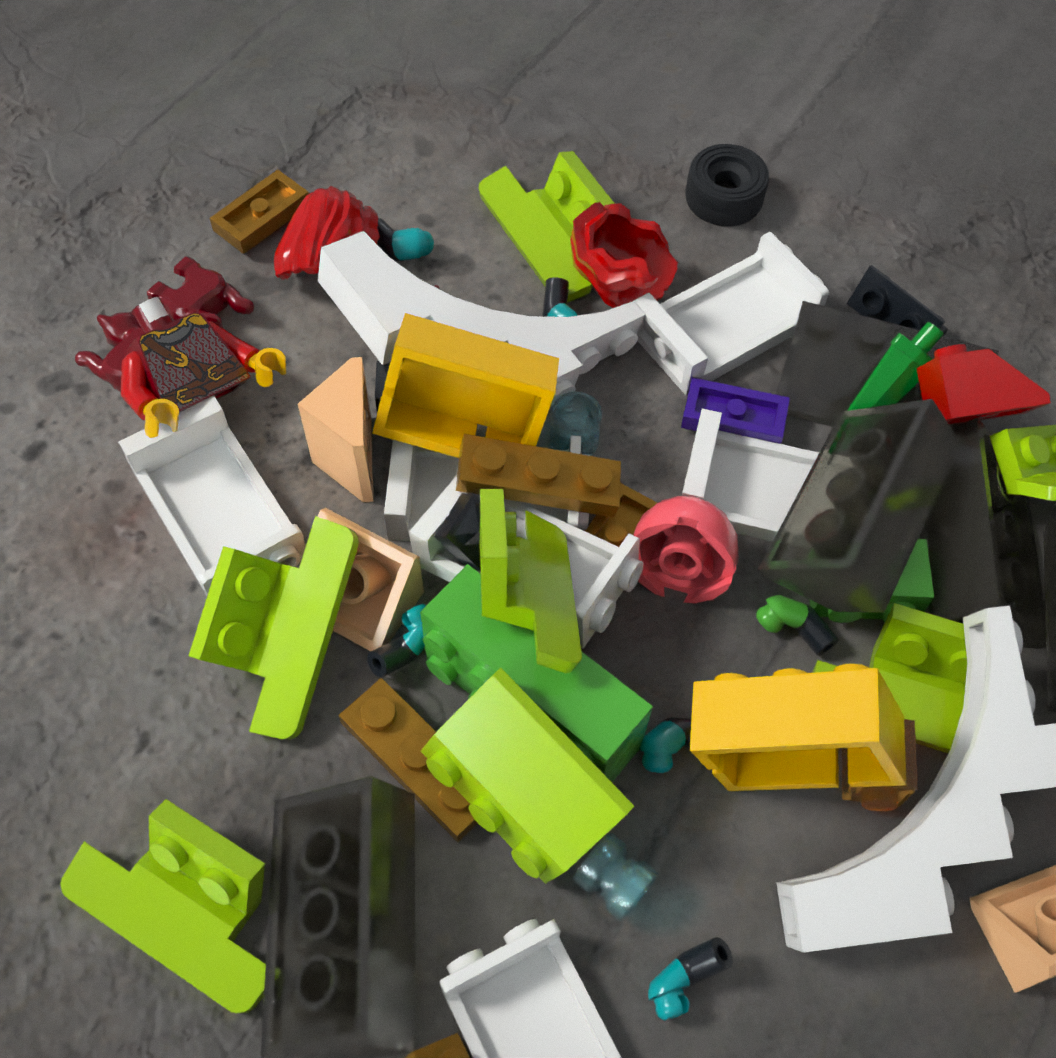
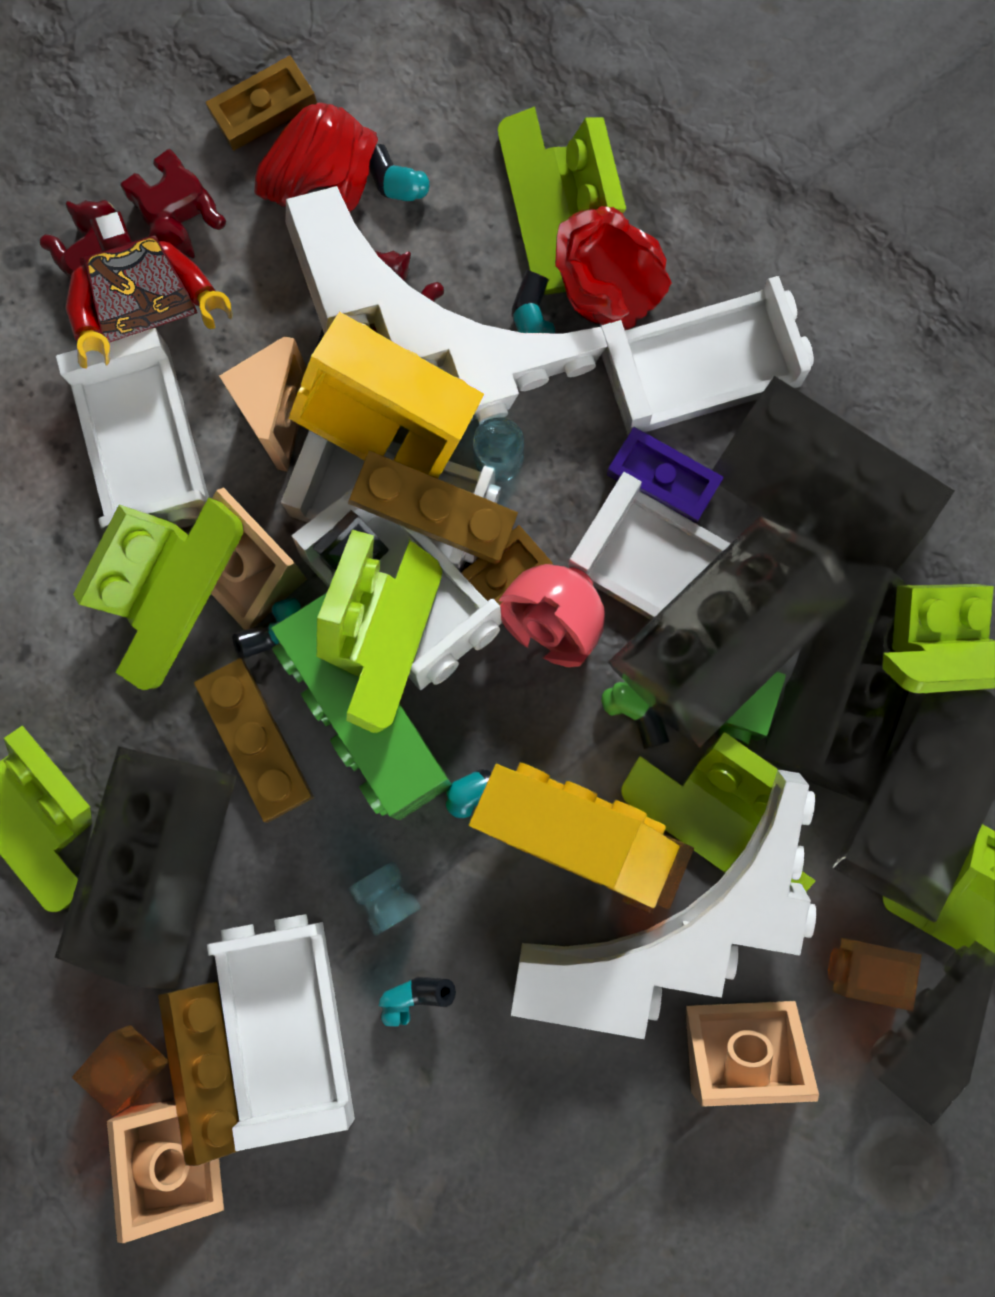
camera: 25 degrees right, 20 degrees up
lime slope [421,668,634,884] -> none
black tyre [685,144,769,227] -> none
green bar [819,322,944,456] -> none
black hinge [846,265,948,343] -> none
red slope [916,344,1051,428] -> none

